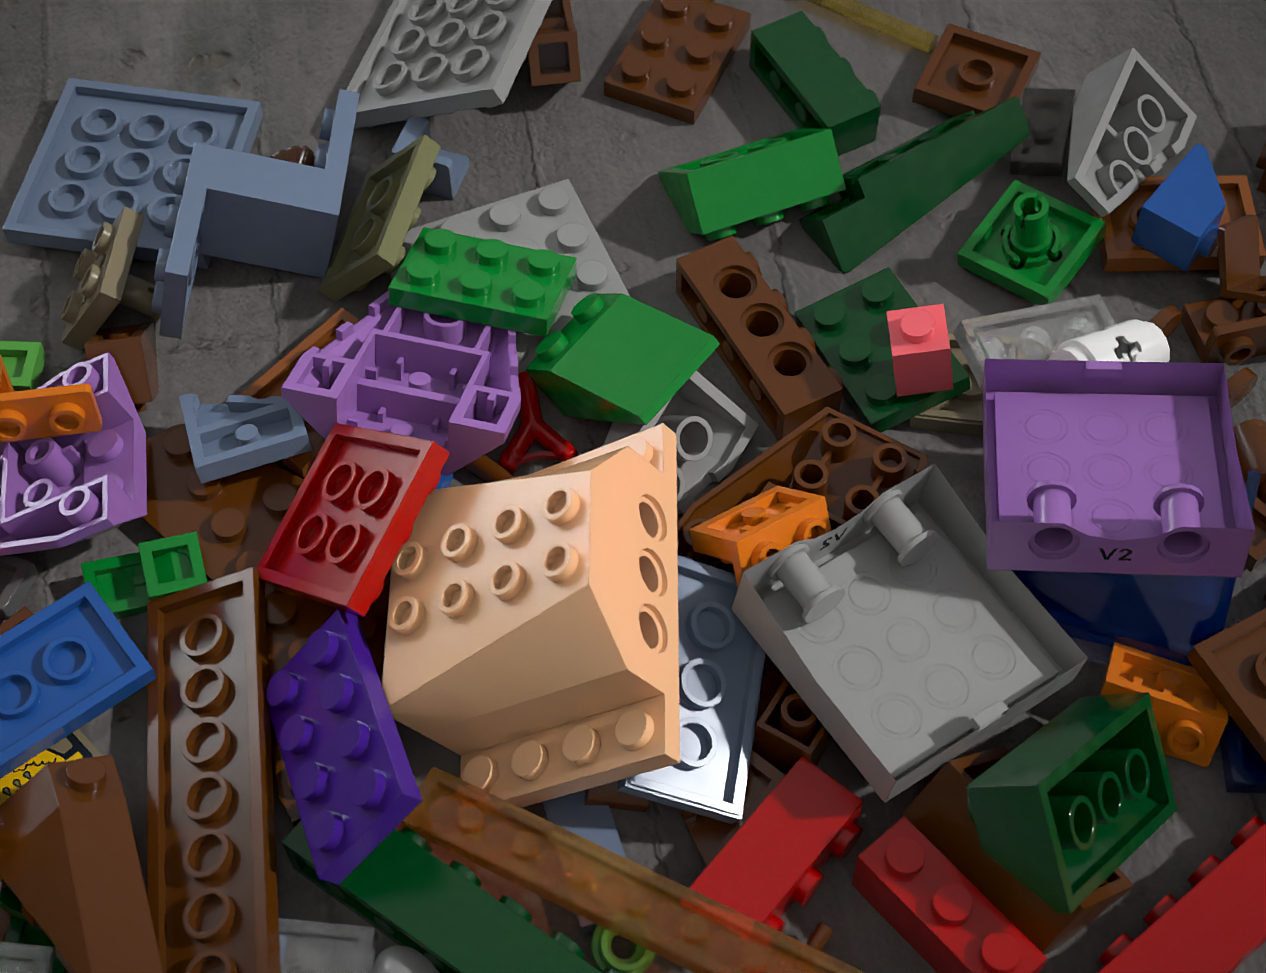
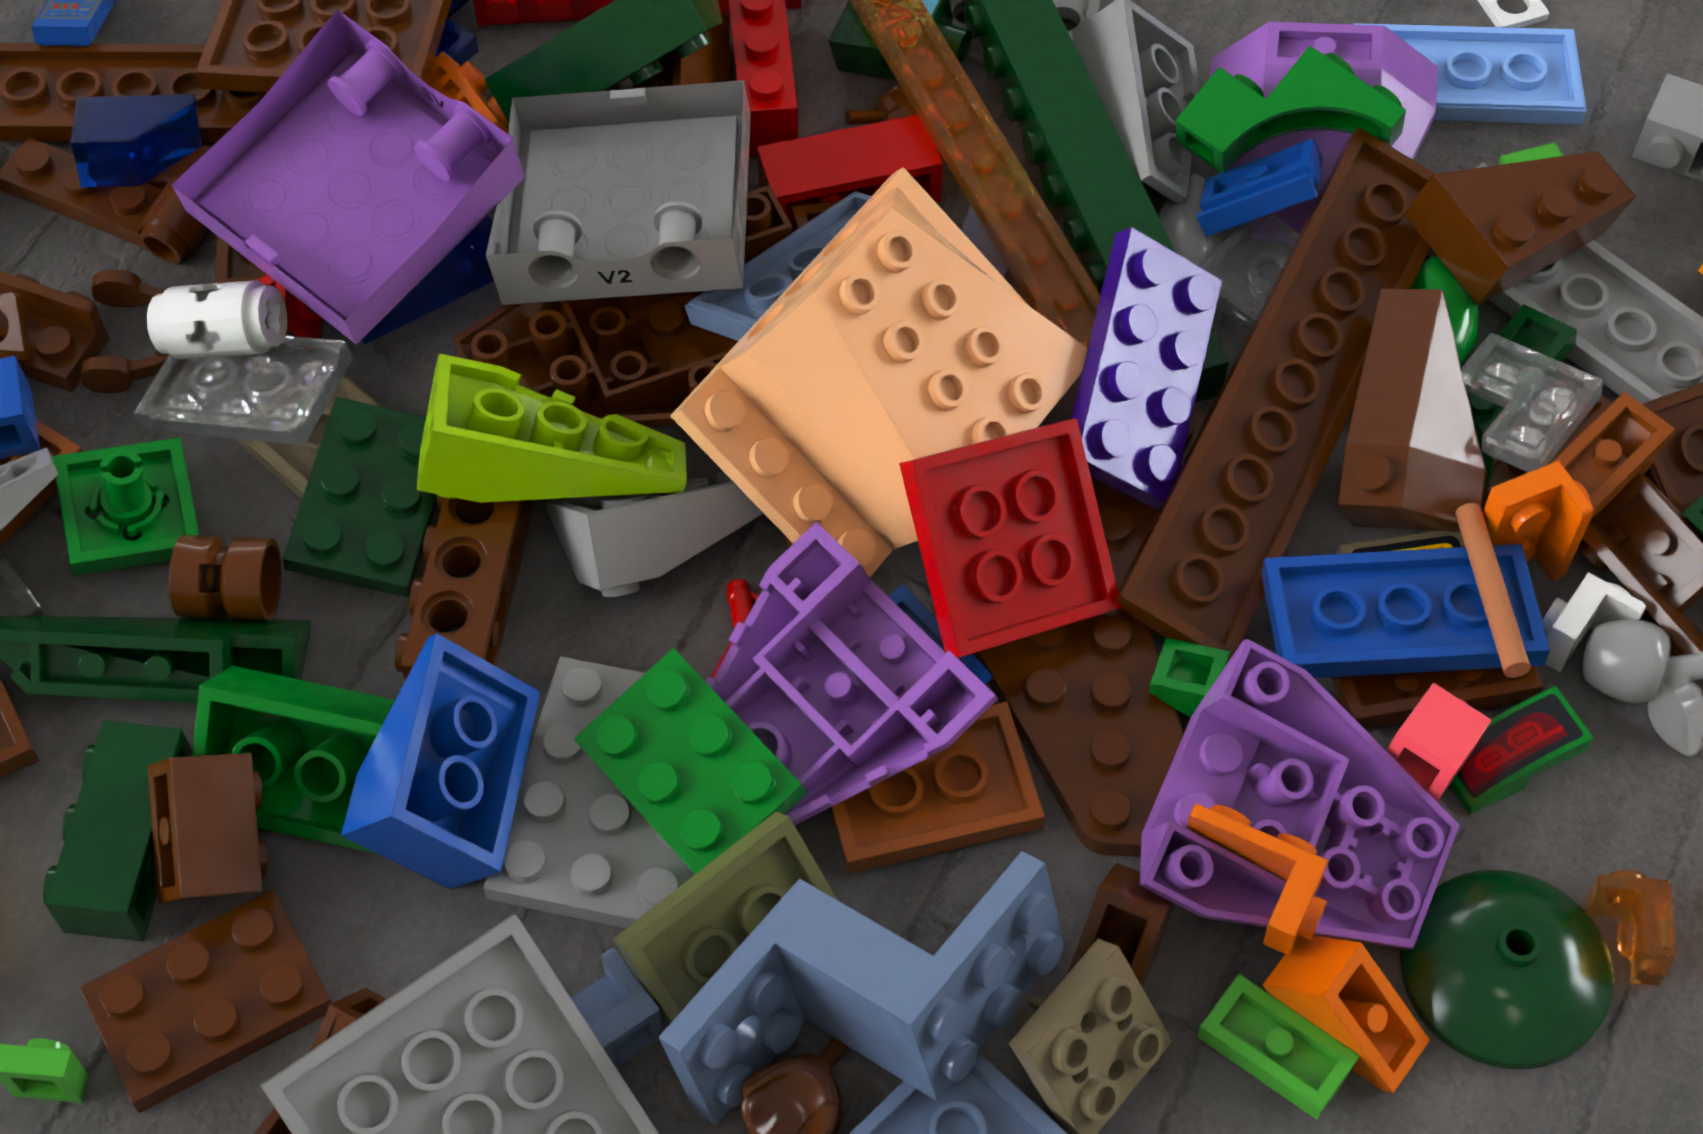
camera: 145 degrees left, 0 degrees up
sand blue wing [179,394,312,484] -> none
green slope [525,293,720,425] -> none
orange bracket [689,486,831,587] -> none
coral brick [887,304,953,397] -> none
none -> reddish brown brick [148,753,268,904]
none -> reddish brown wheel [169,534,282,622]
none -> blue slope [341,633,540,889]
none -> lime wedge [417,353,687,503]

